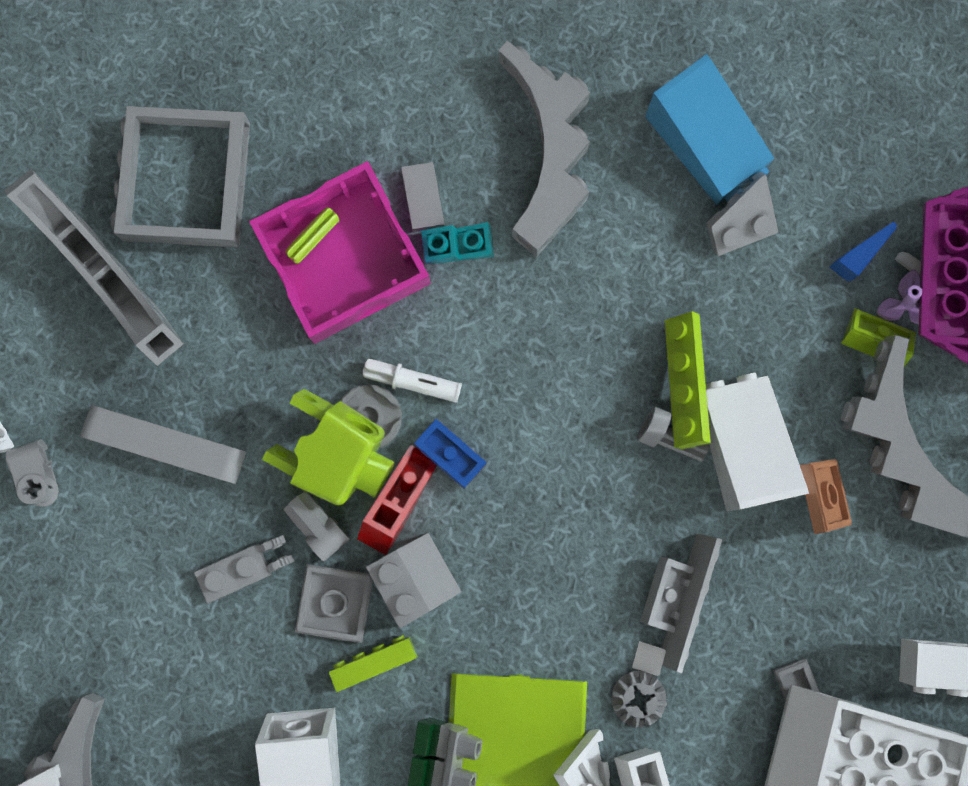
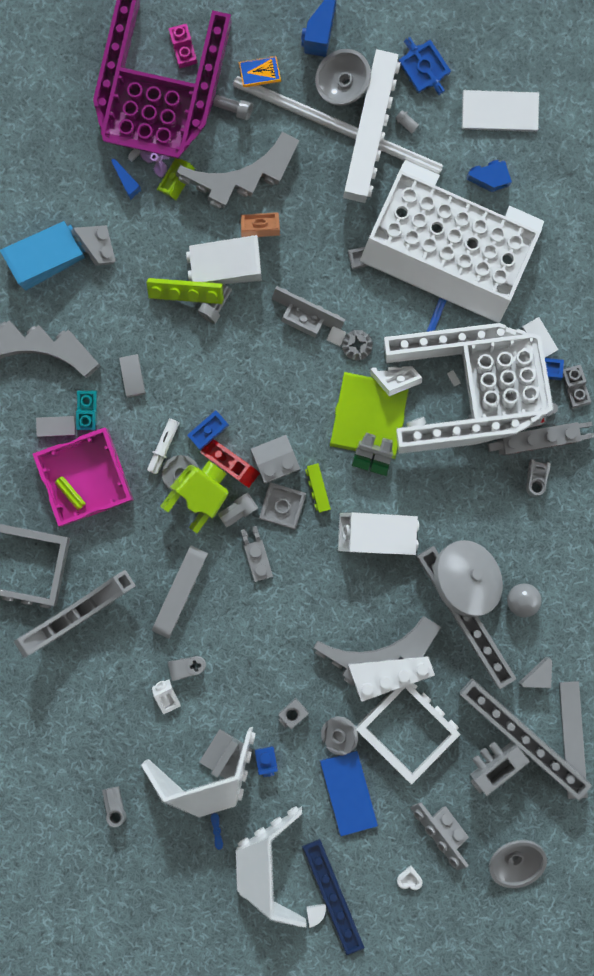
camera: 85 degrees left, 5 degrees up
none -> light grey slope [119,354,146,398]

